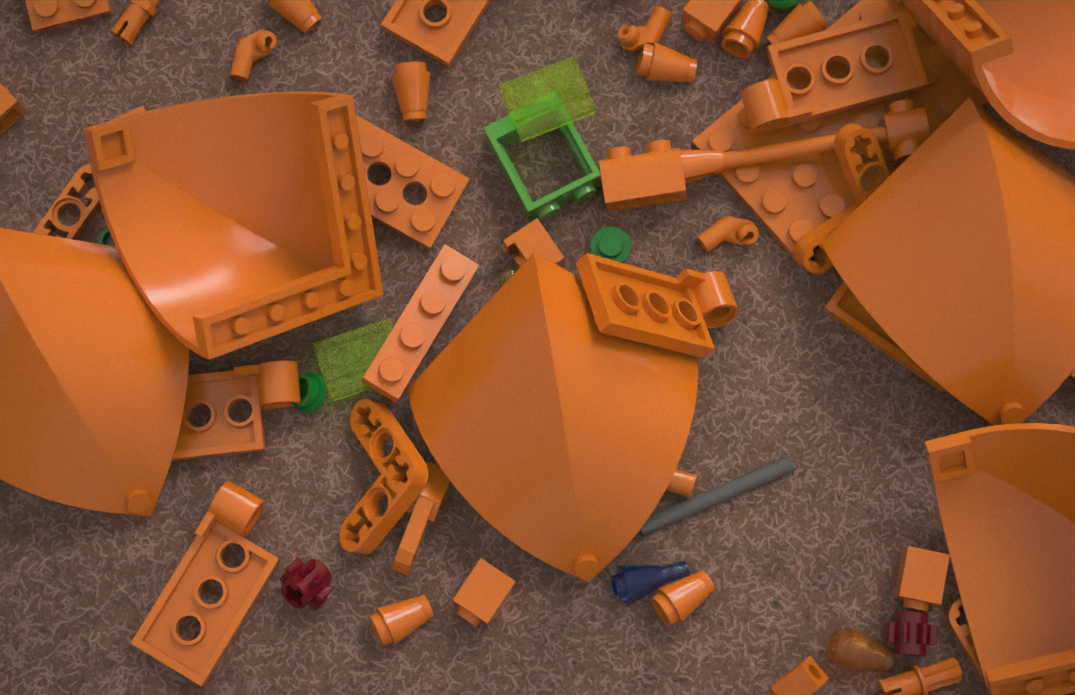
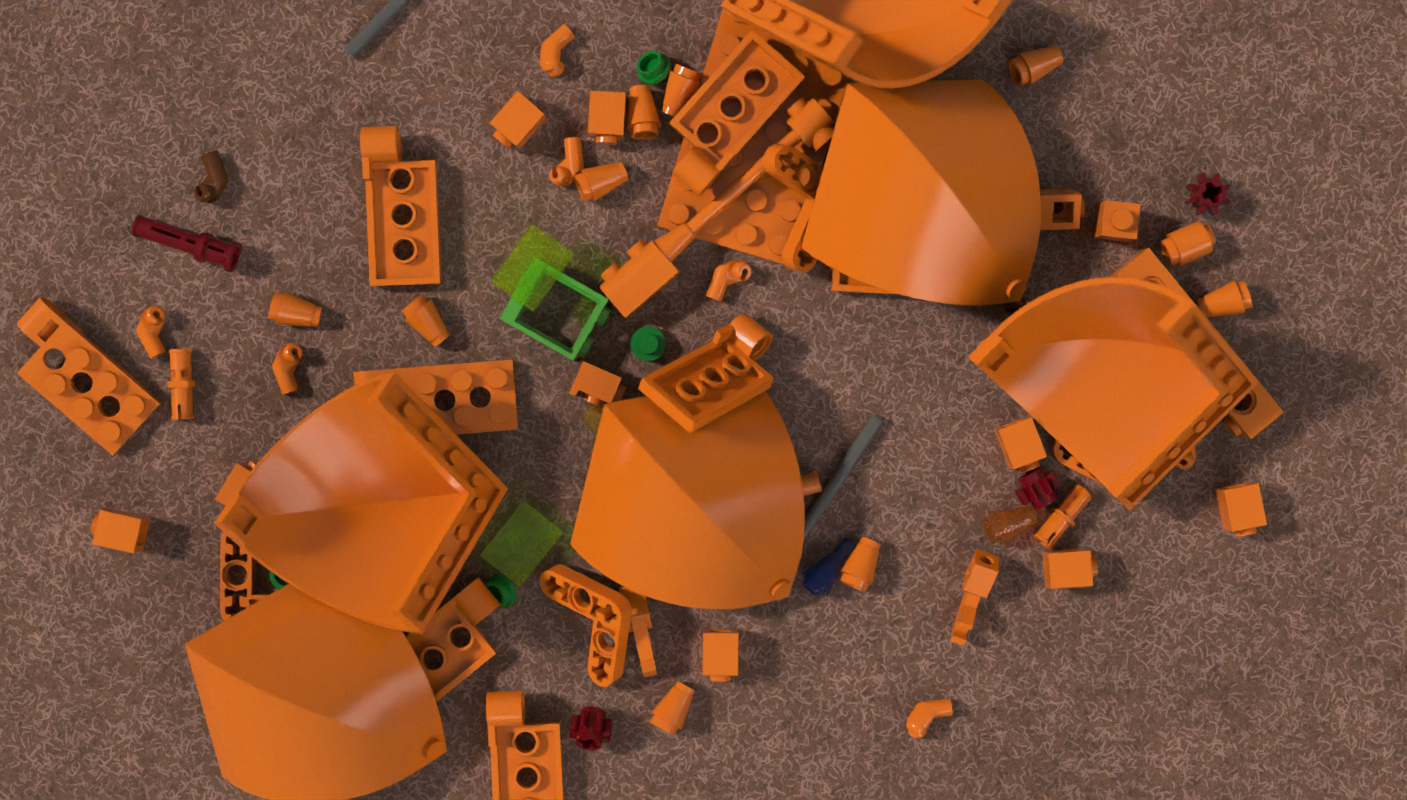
camera: 40 degrees left, 10 degrees up
orange plate [360,244,479,403] -> none

